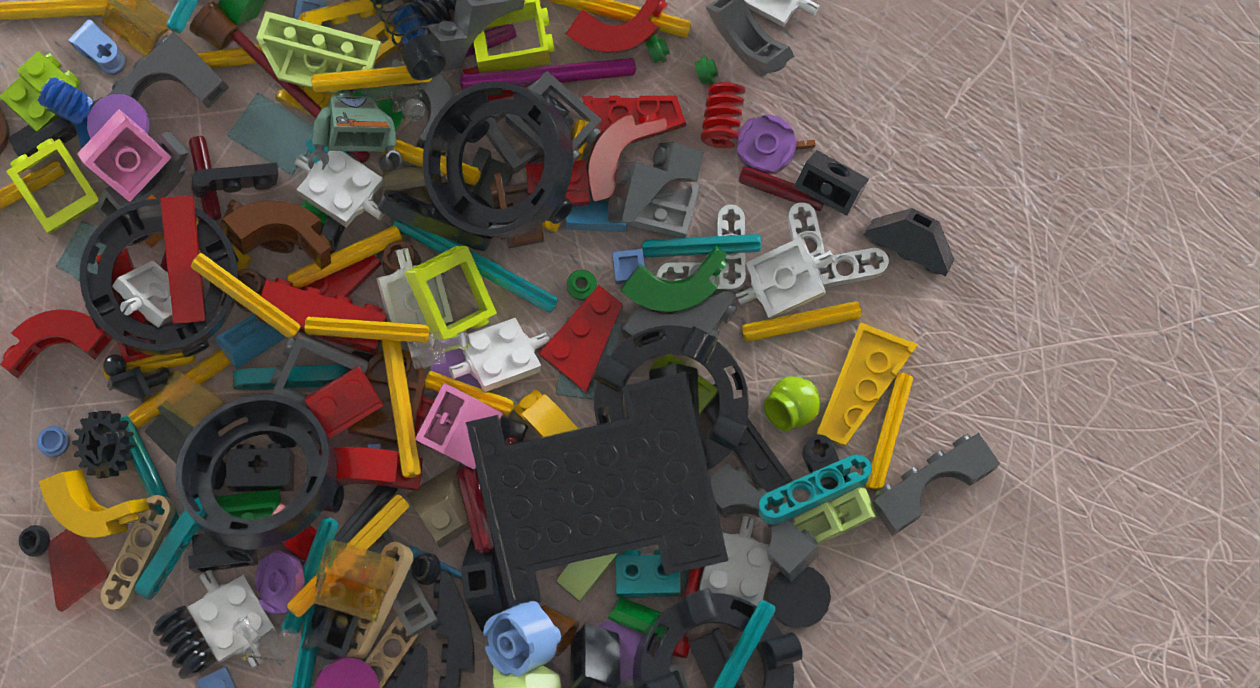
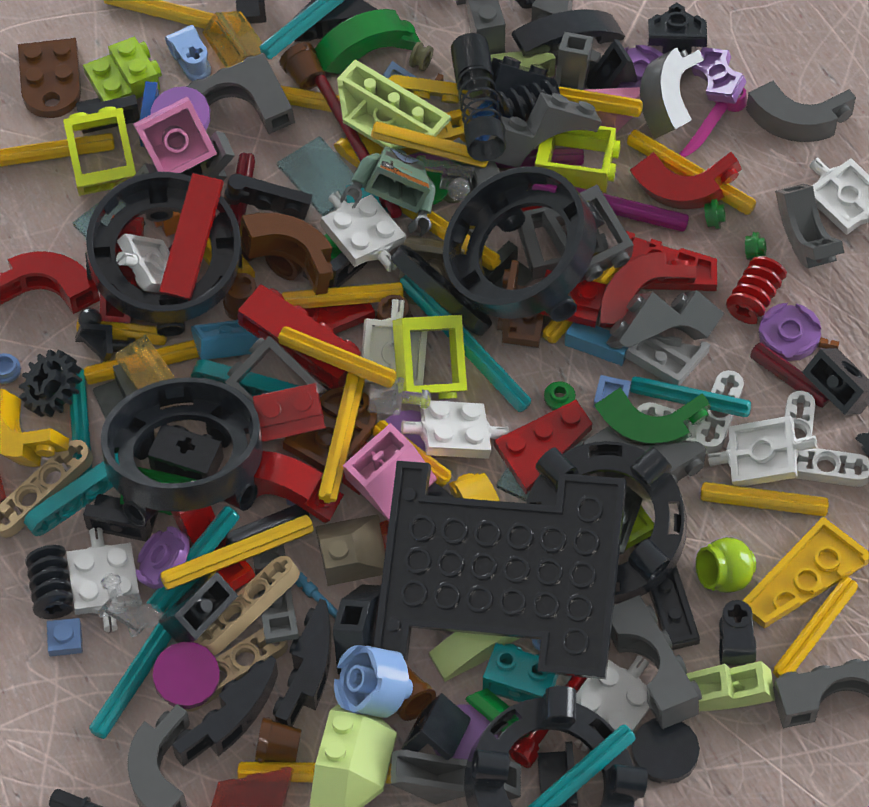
camera: 20 degrees right, 15 degrees down
blue gear [38,78,93,124] -> none
yellow axle [191,253,301,339] -> none
clear yellow slope [313,540,396,622] -> none
black plate [411,553,440,585] -> none
dark red axle [456,467,494,554] -> none
teal beam [758,454,872,525] -> none

